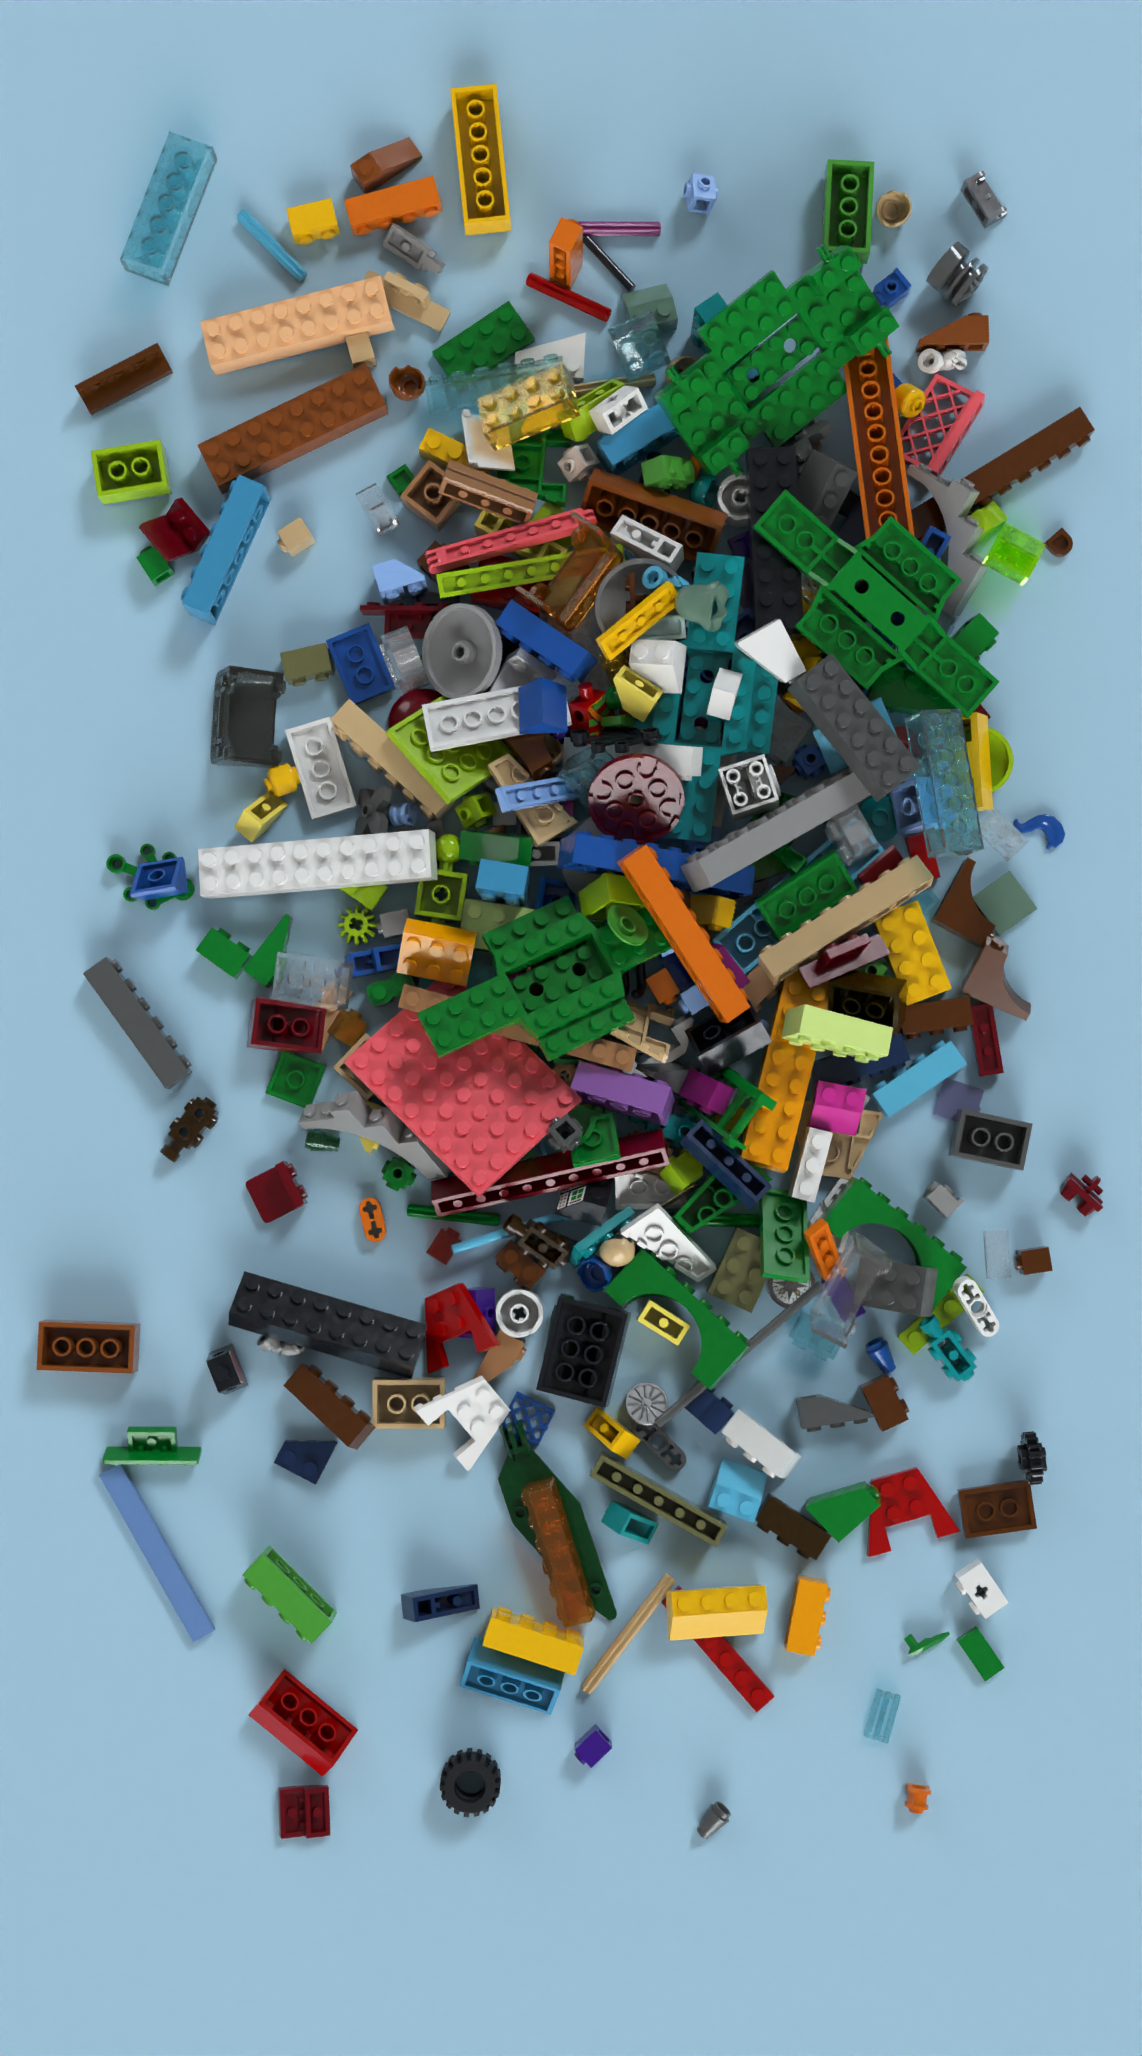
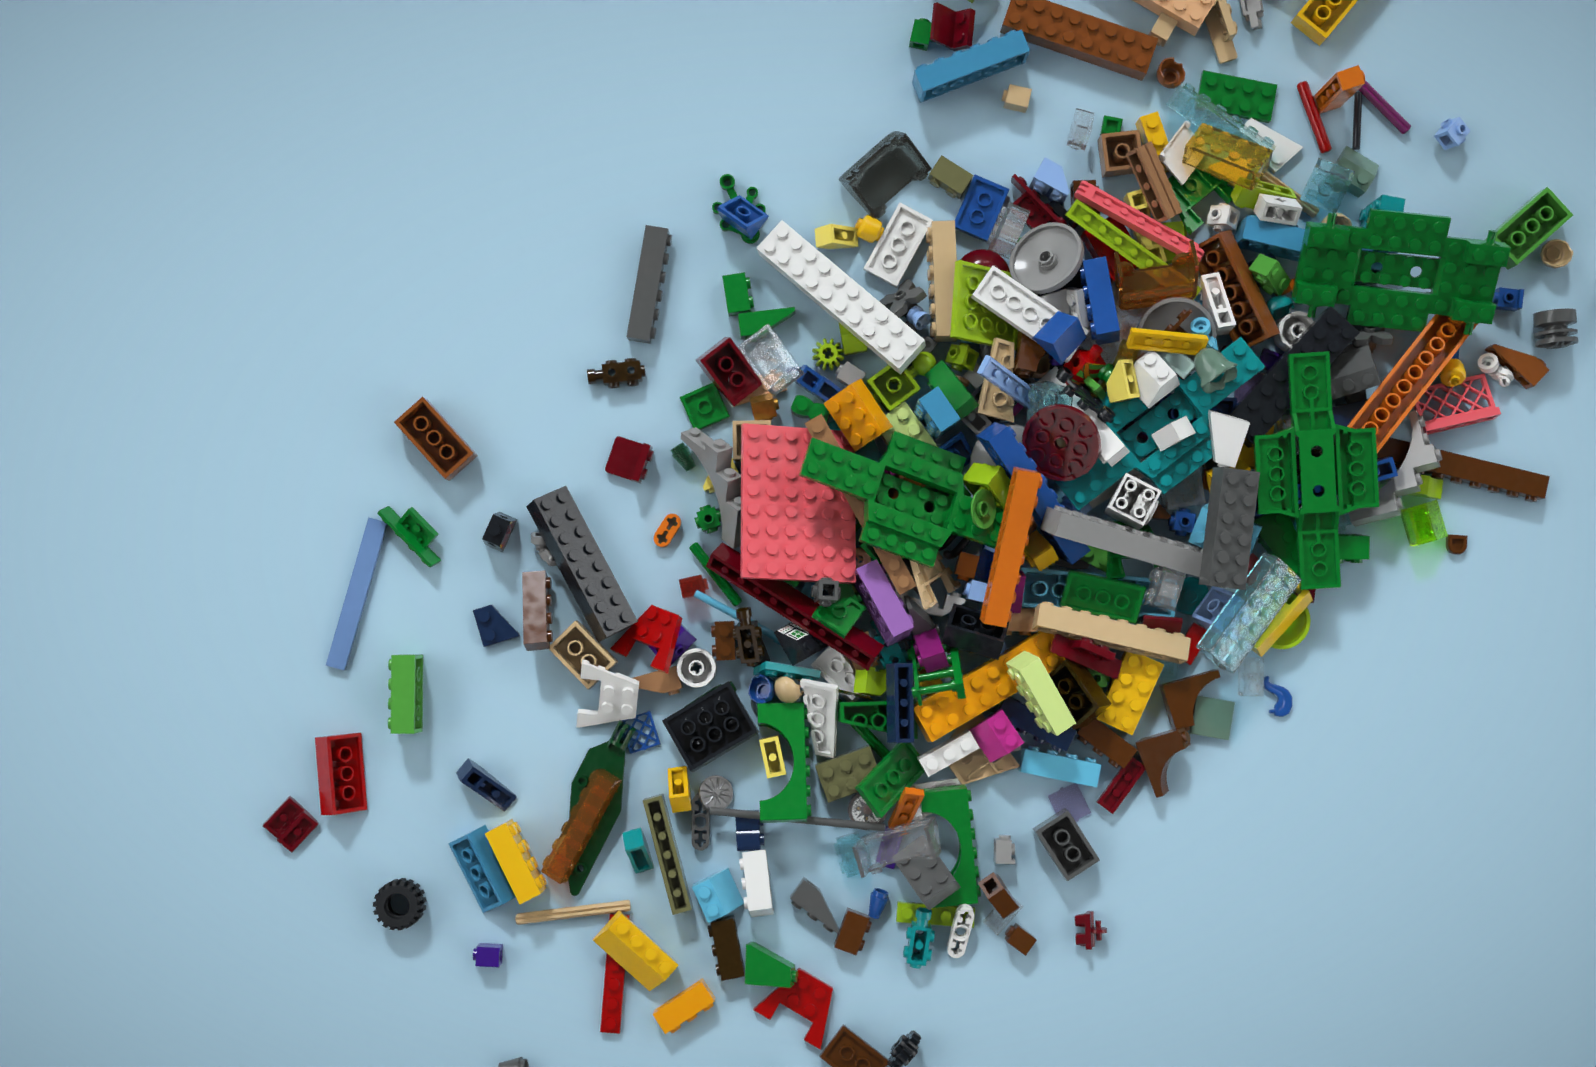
camera: 45 degrees right, 0 degrees up
none -> reddish brown slope [978,872,1020,919]

